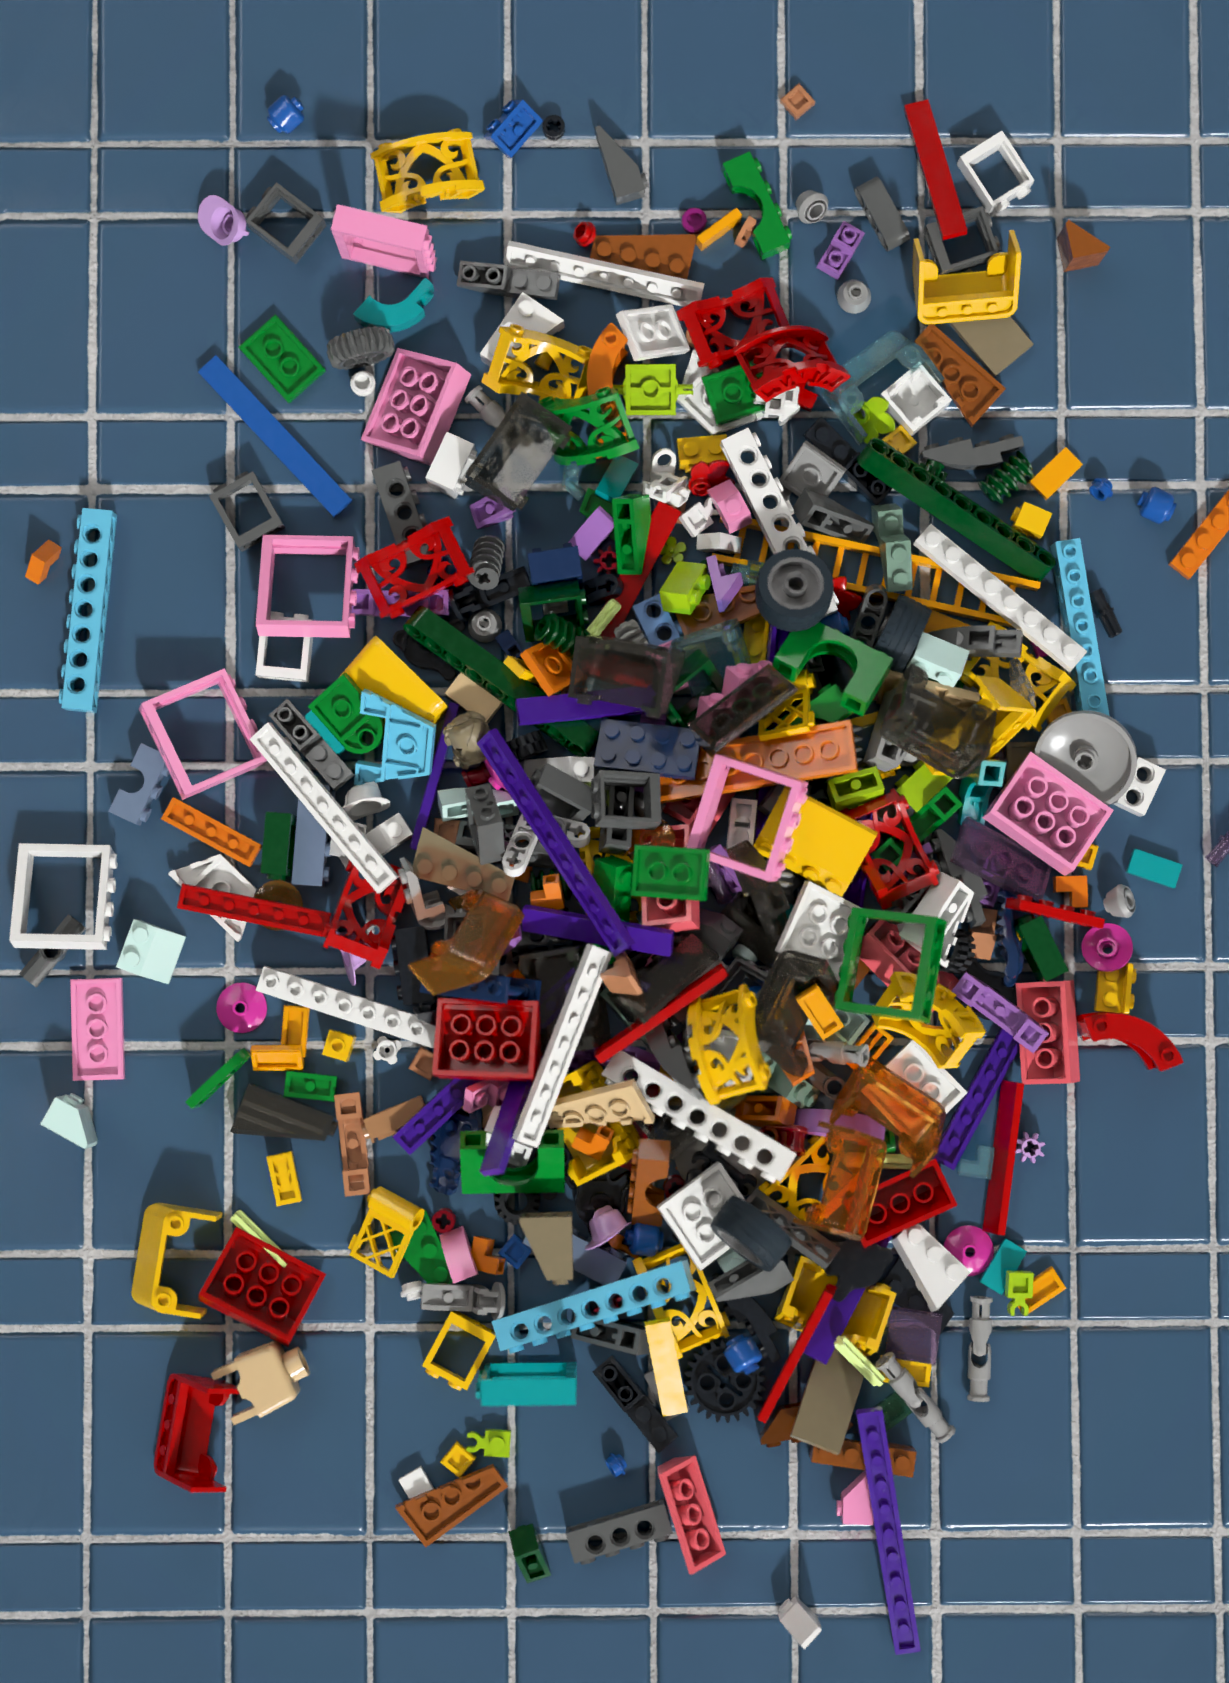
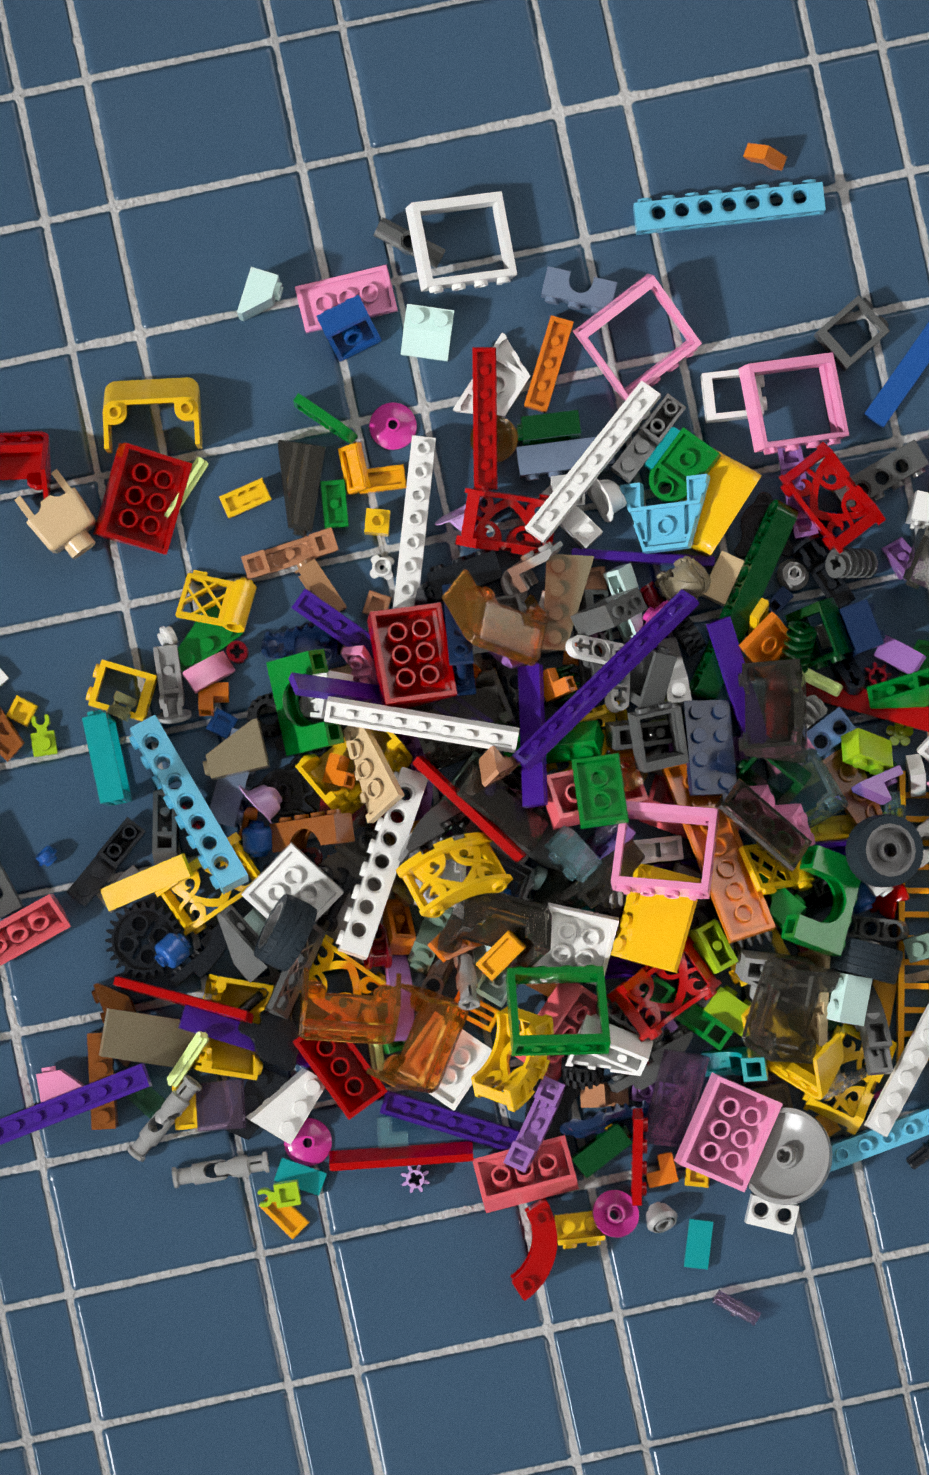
camera: 80 degrees right, 0 degrees up
none -> olive wheel [106,690,138,722]
none -> black piece [227,988,268,1021]
none -> blue slope [316,295,382,362]
none -> clear light blue brick [544,825,603,883]

